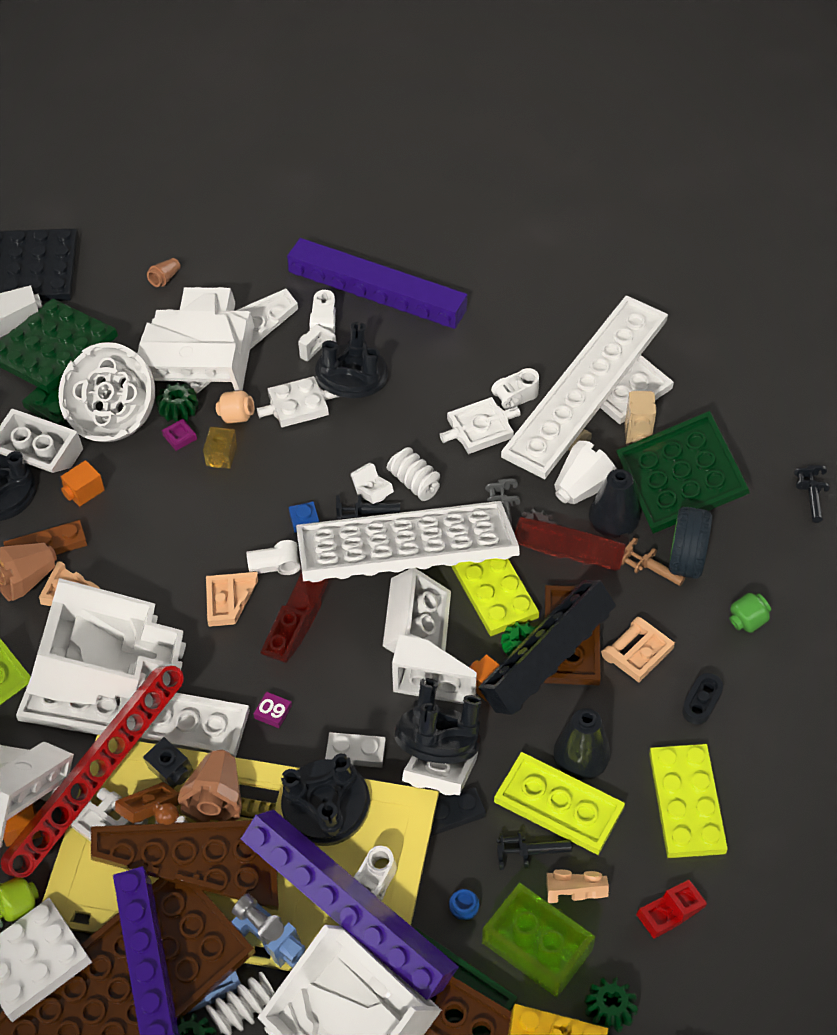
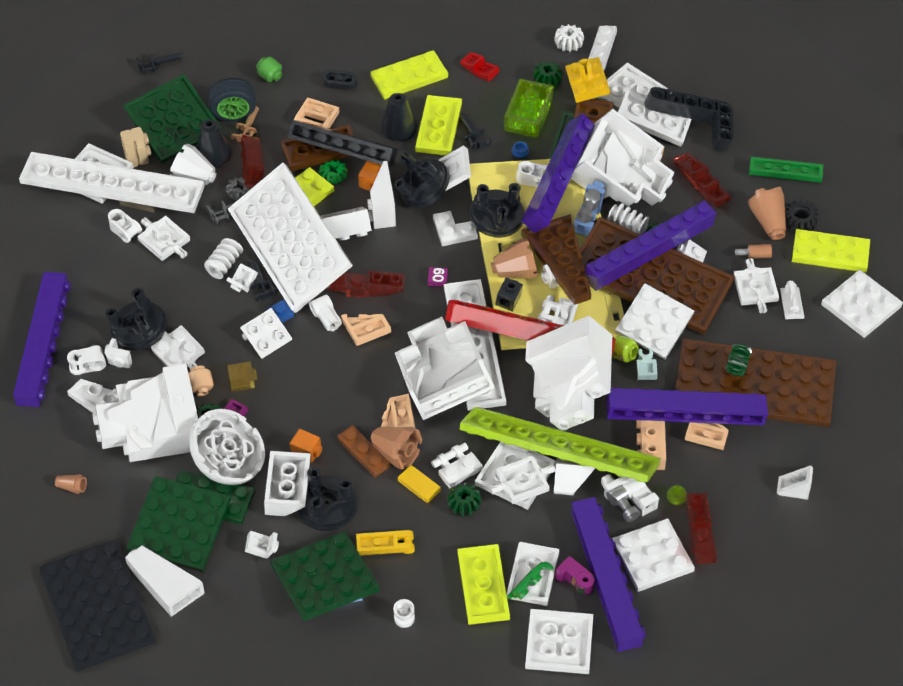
camera: 110 degrees left, 0 degrees up
dark orange plate [115,782,181,825] -> none
light nougat wing [546,869,609,903] -> none
none -> white hinge [240,308,292,359]

